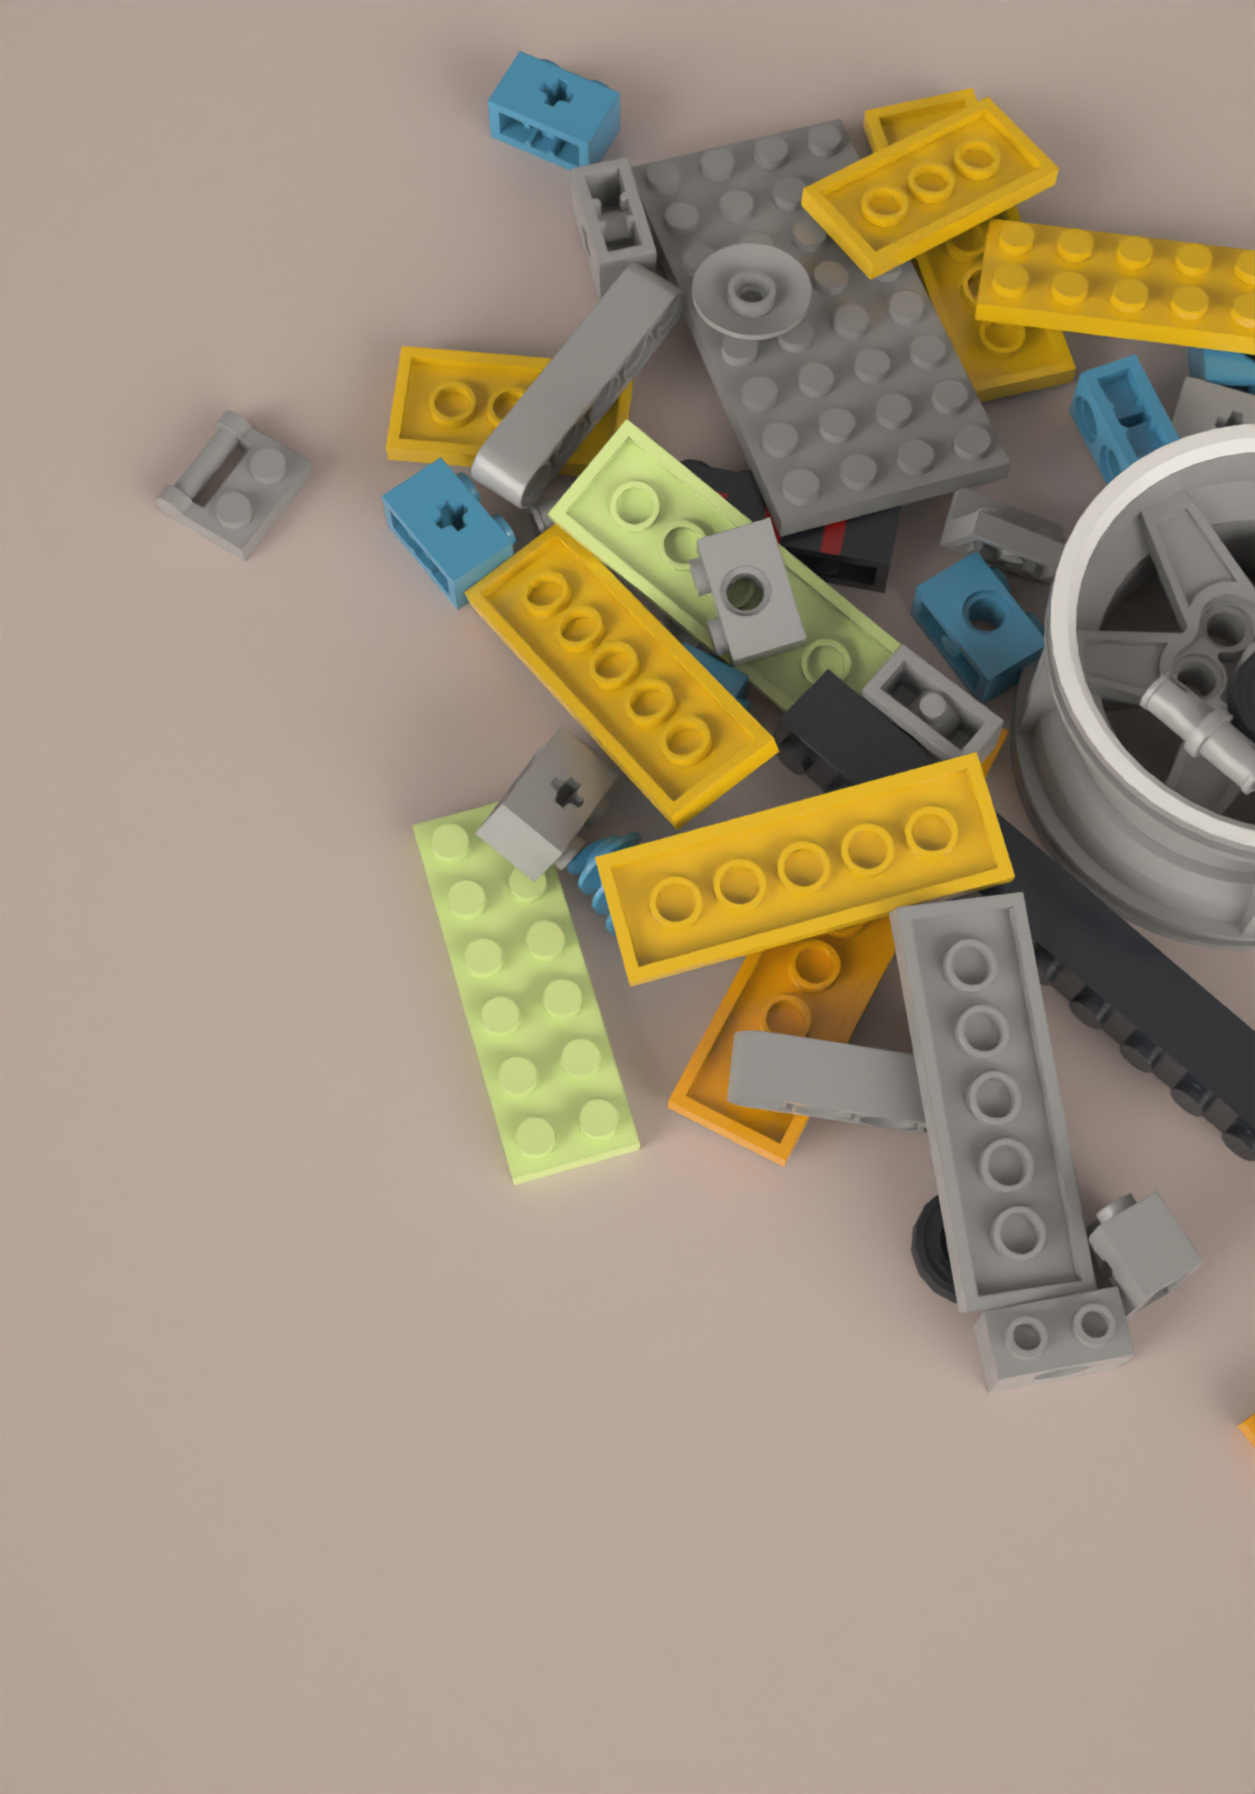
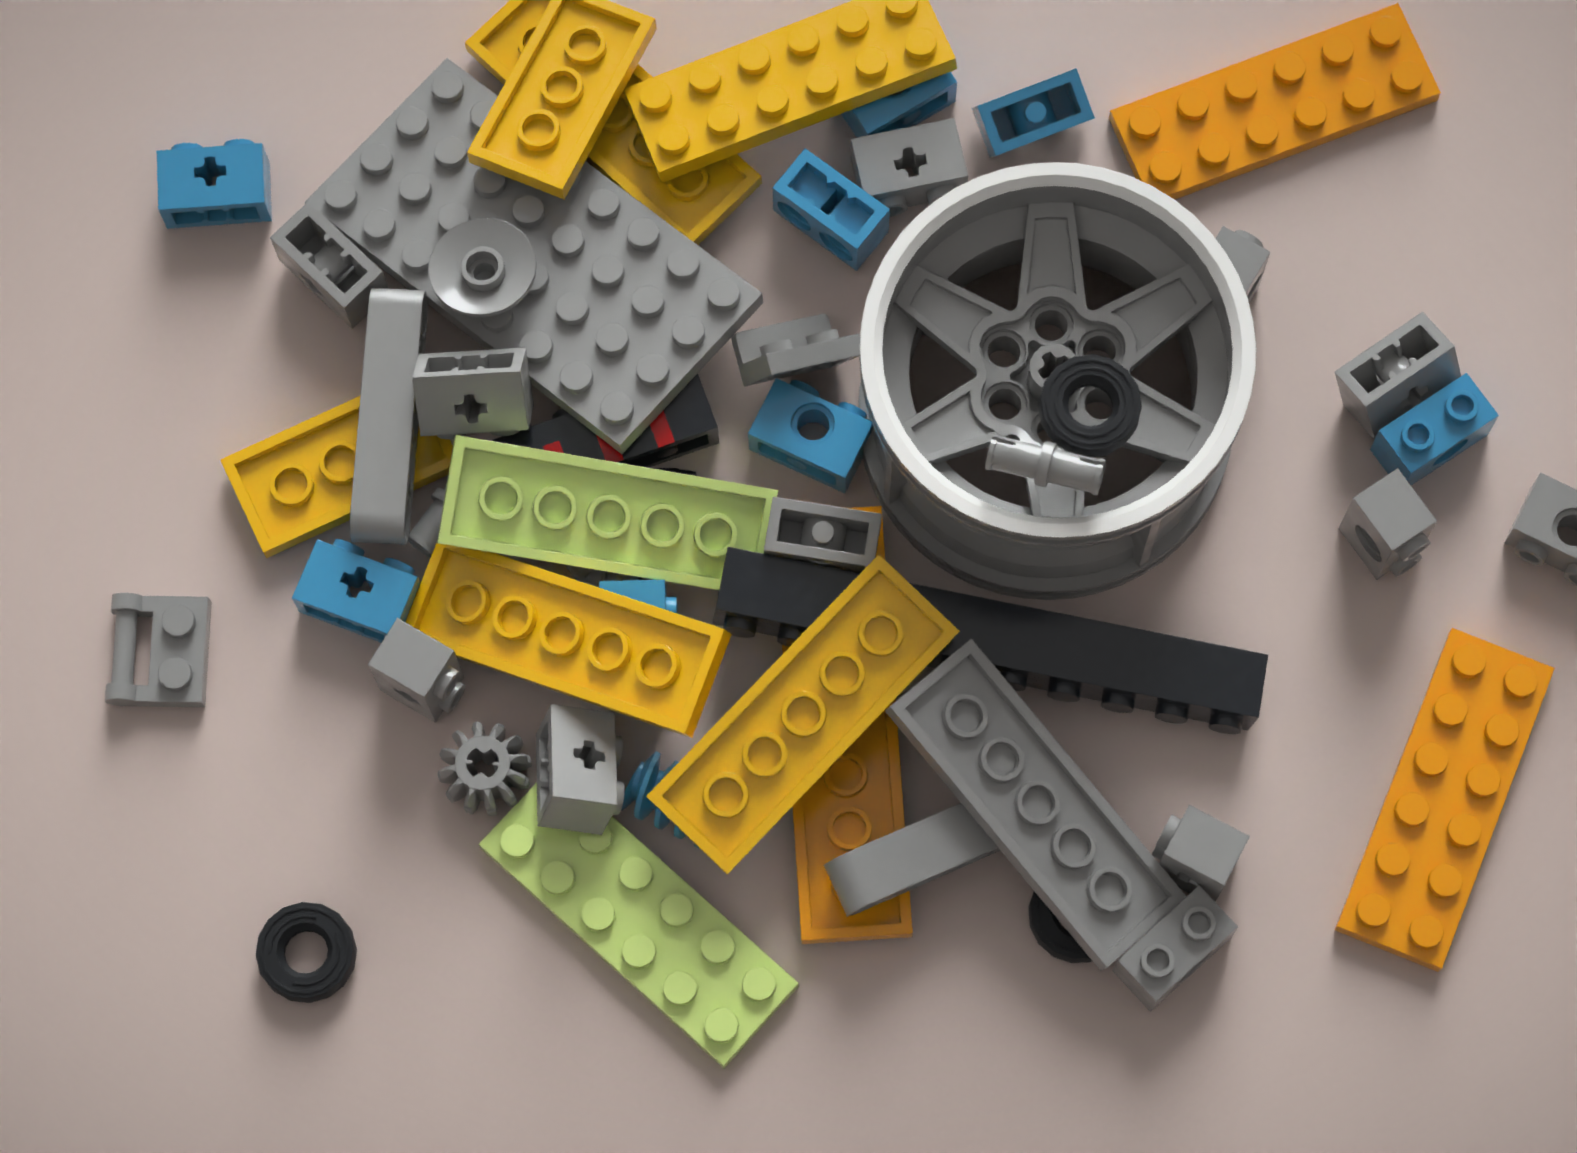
camera: 30 degrees left, 5 degrees up
light grey brick [688,517,807,667] -> none
none -> black tyre [255,902,357,1003]
none -> light grey brick [368,618,466,723]
none -> light grey brick [412,347,534,439]
none -> light grey gear [438,722,532,816]

